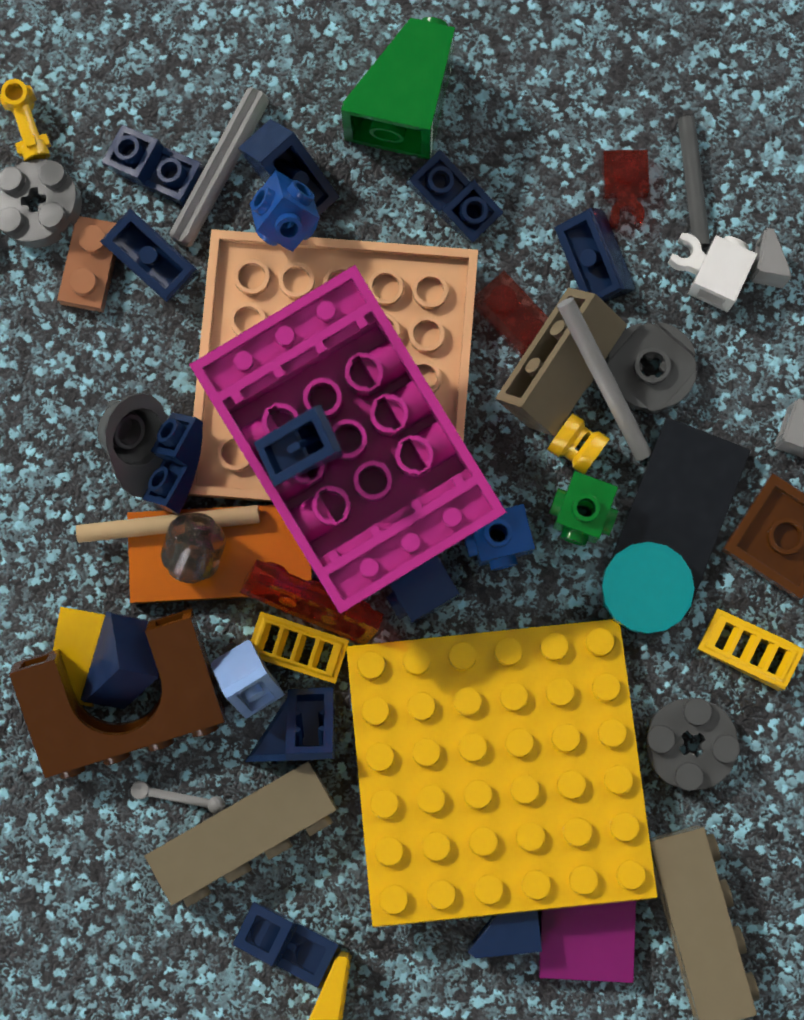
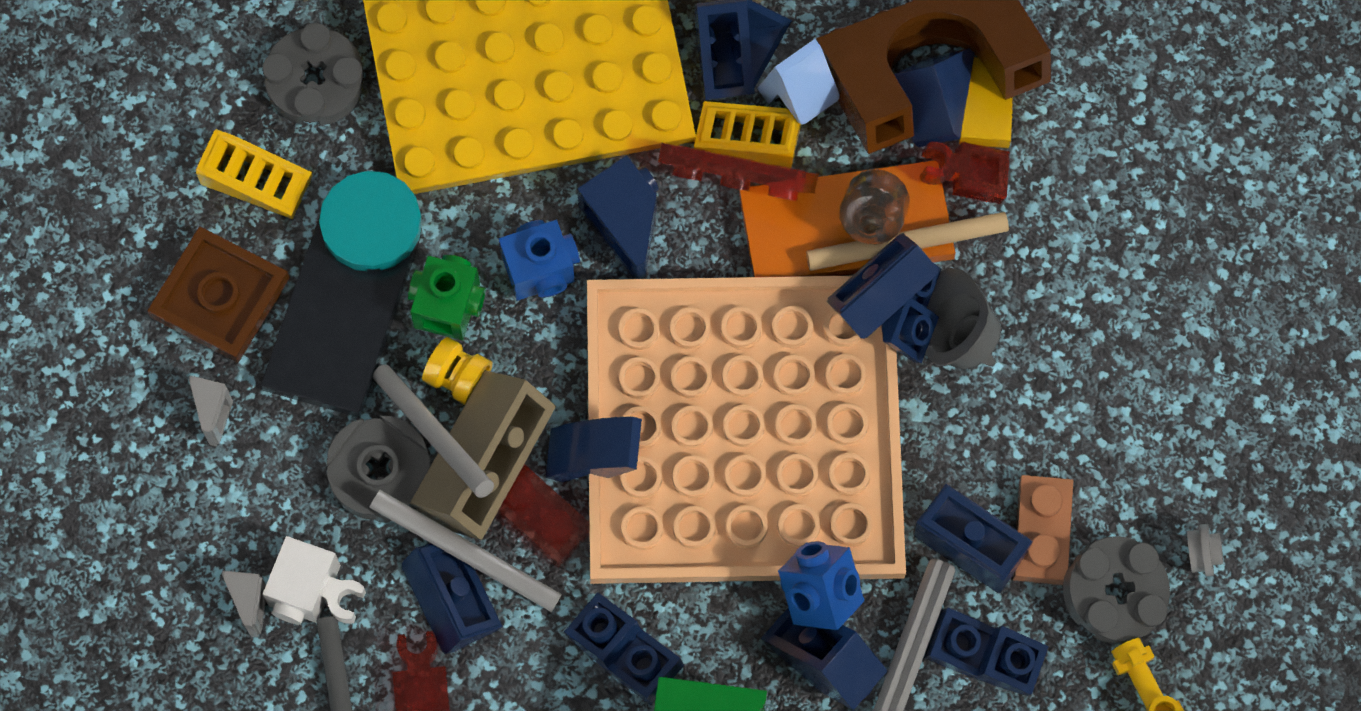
camera: 170 degrees right, 10 degrees down
dark pink wedge [189,265,506,614] -> none
dark blue slope [254,404,343,487] -> none
none -> light grey bar [369,490,562,612]
none -> dark blue slope [545,417,642,483]
none -> dark blue slope [827,233,939,339]
none -> clear red plate [920,142,1010,205]

